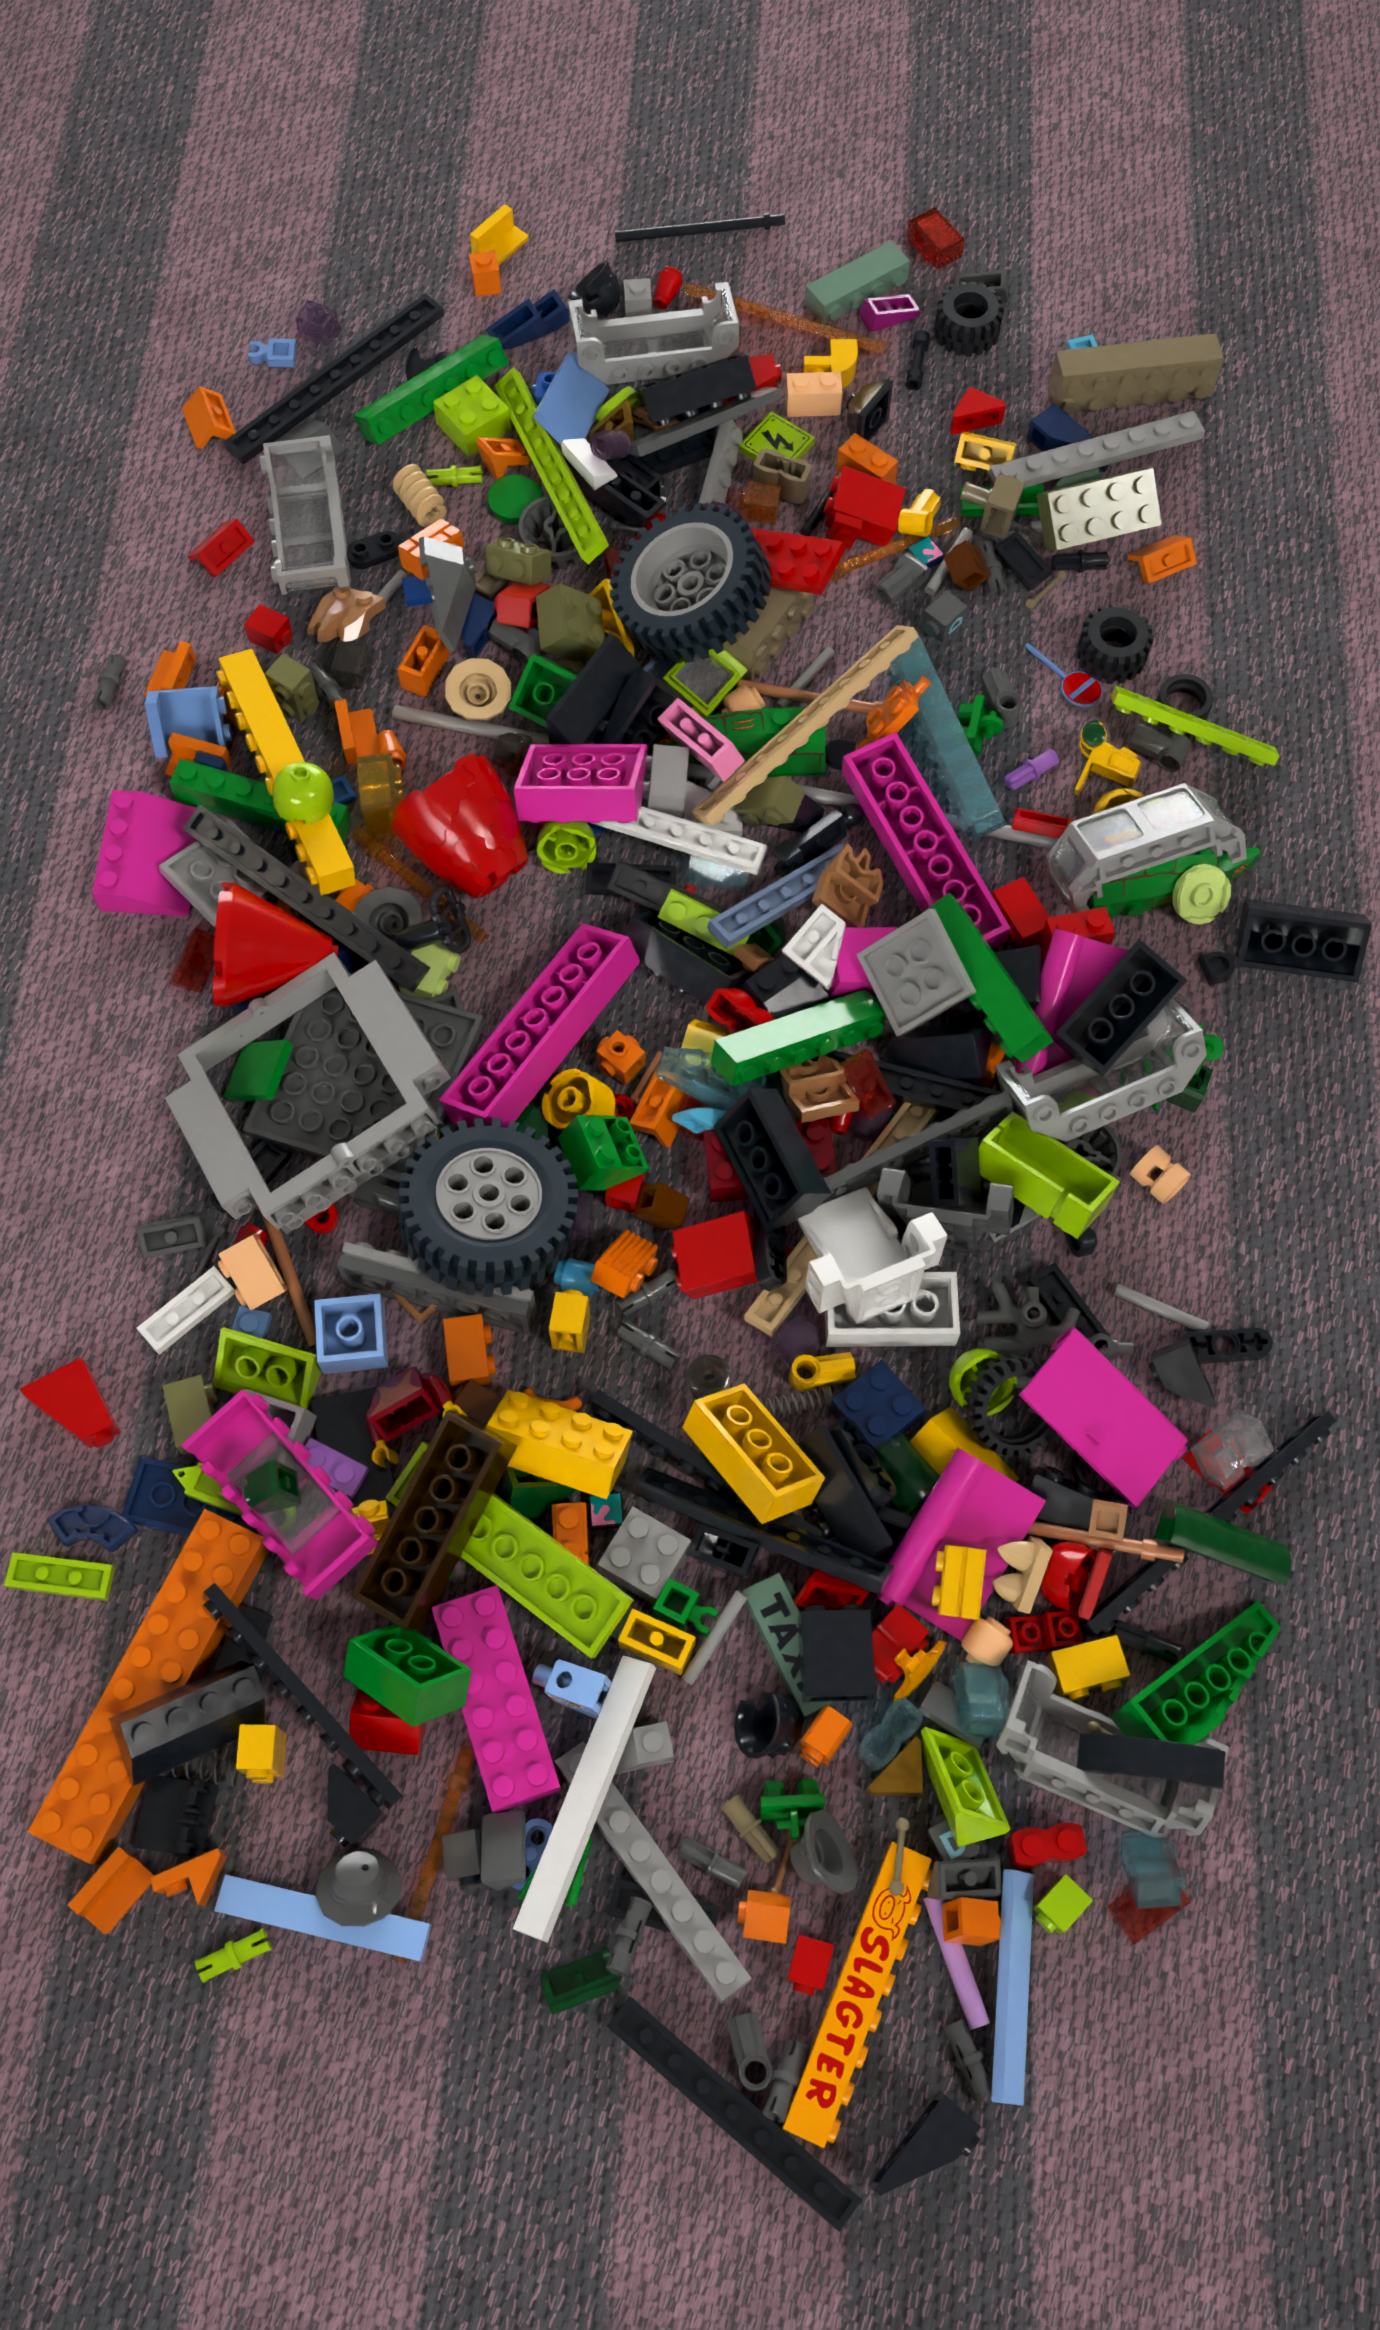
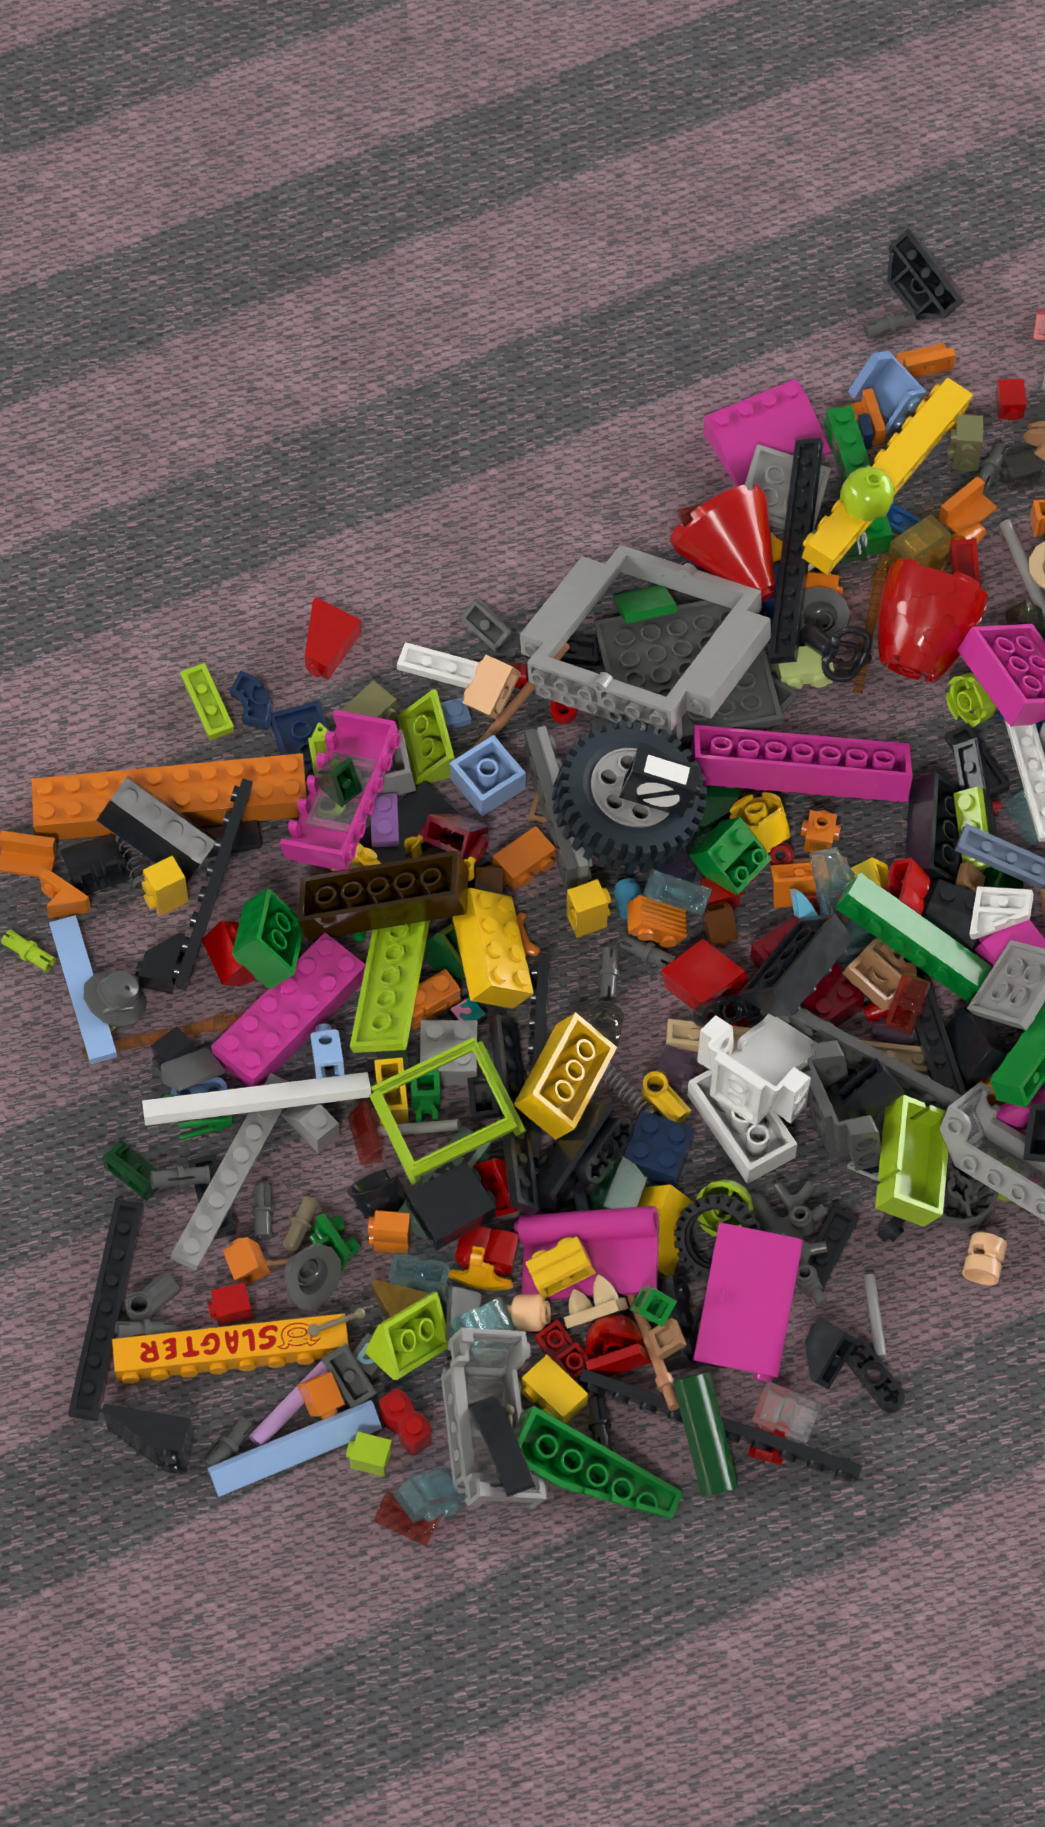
camera: 60 degrees right, 5 degrees down
none -> clear red slope [348,1100,382,1166]
none -> lime piece [369,1037,526,1186]
none -> black brick [619,748,703,817]
none -> green brick [630,1284,677,1327]
none -> clear light blue brick [643,869,712,916]
none -> black wedge [887,229,965,320]
none -> red tile [949,538,981,588]

